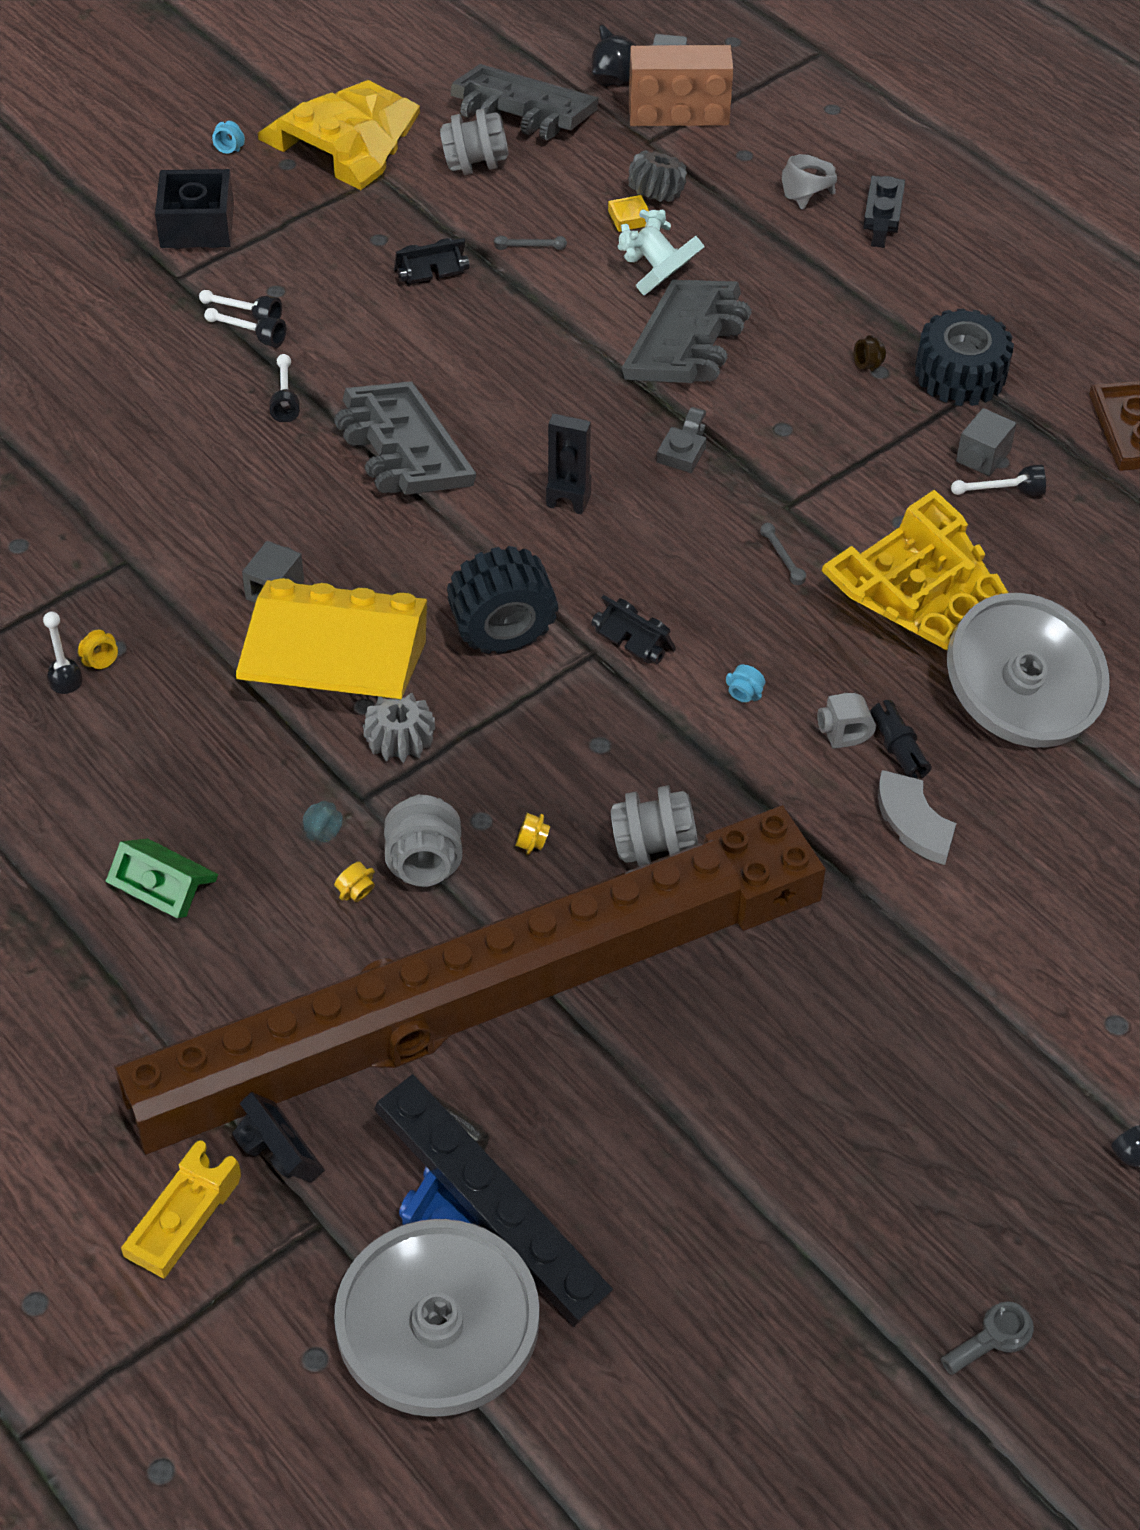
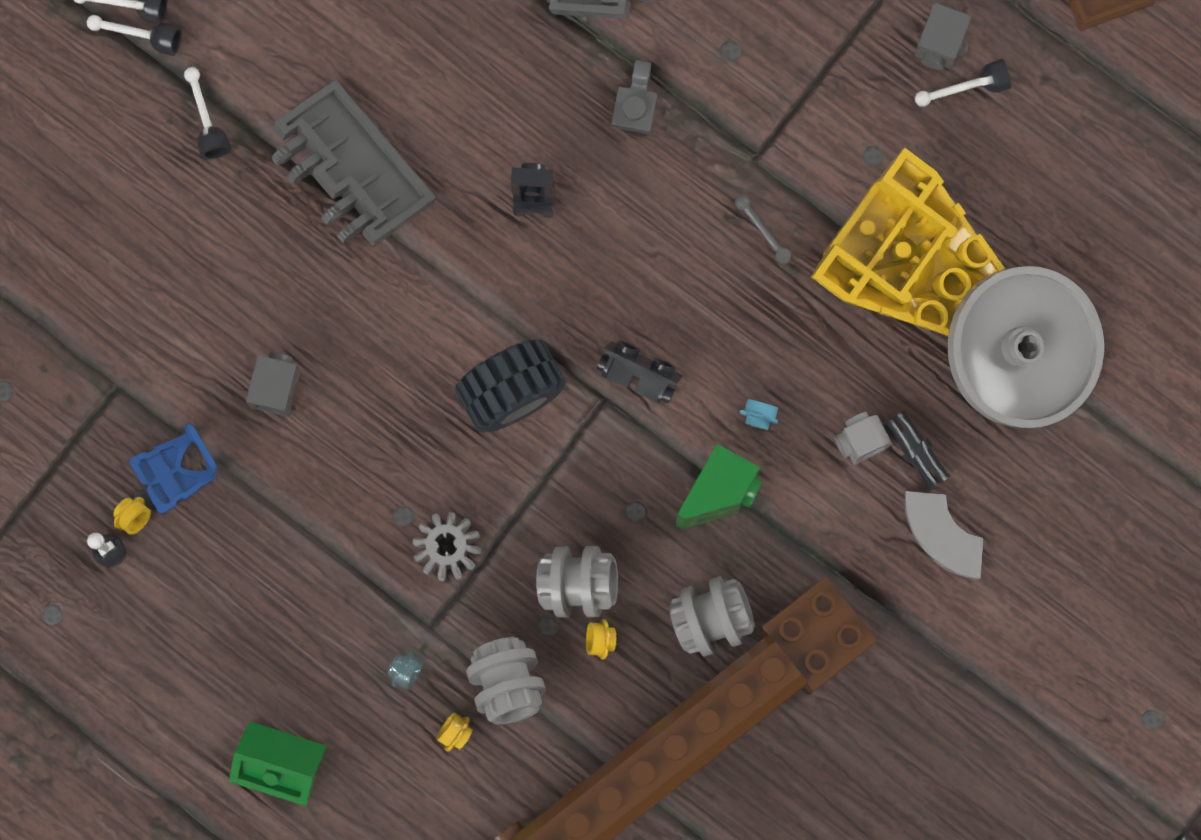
camera: 10 degrees left, 30 degrees up
yellow slope [236,578,427,699] -> none
none -> blue piece [129,423,217,515]
none -> light grey piece [536,546,618,618]
none -> green slope [676,444,763,529]

